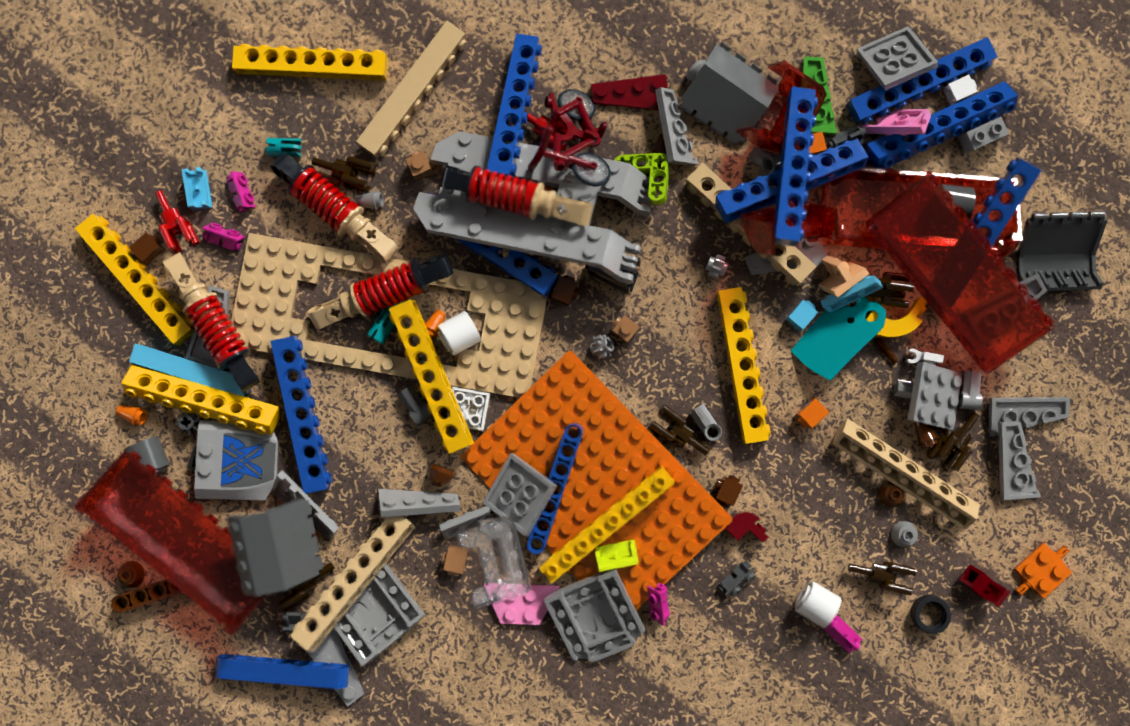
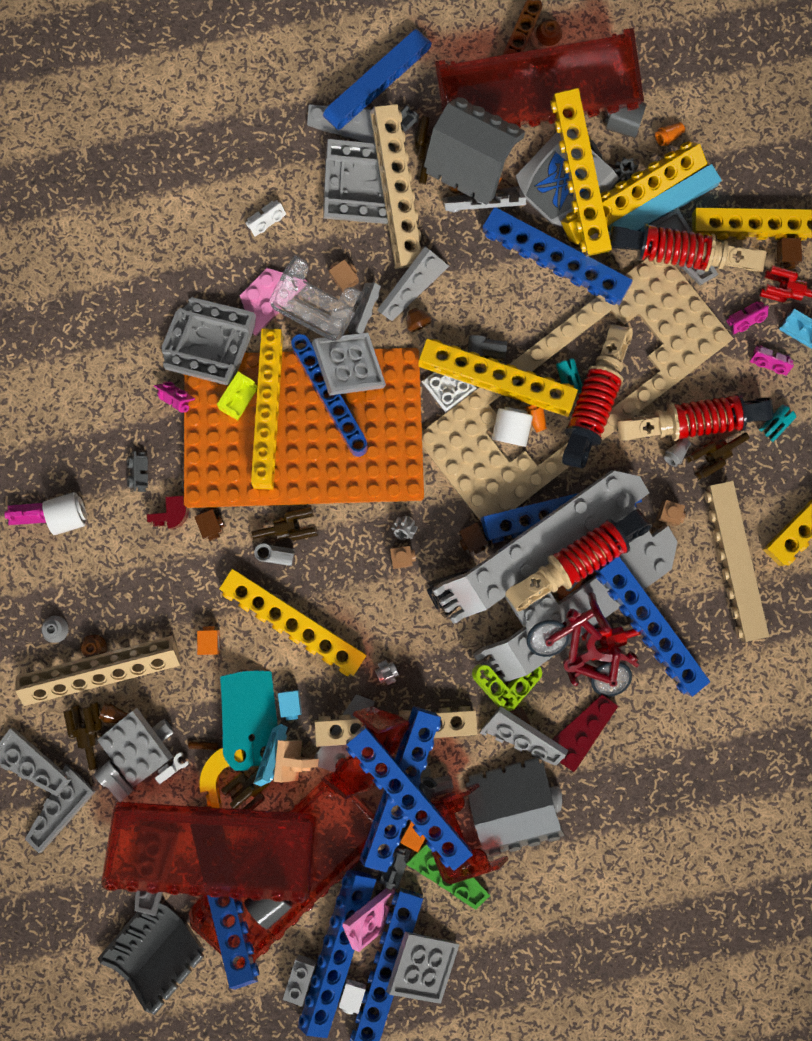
camera: 125 degrees right, 0 degrees up
dark brown plant [847,561,917,596] -> none
none -> white hinge [245,200,286,236]
none -> yellow brick [550,88,612,257]

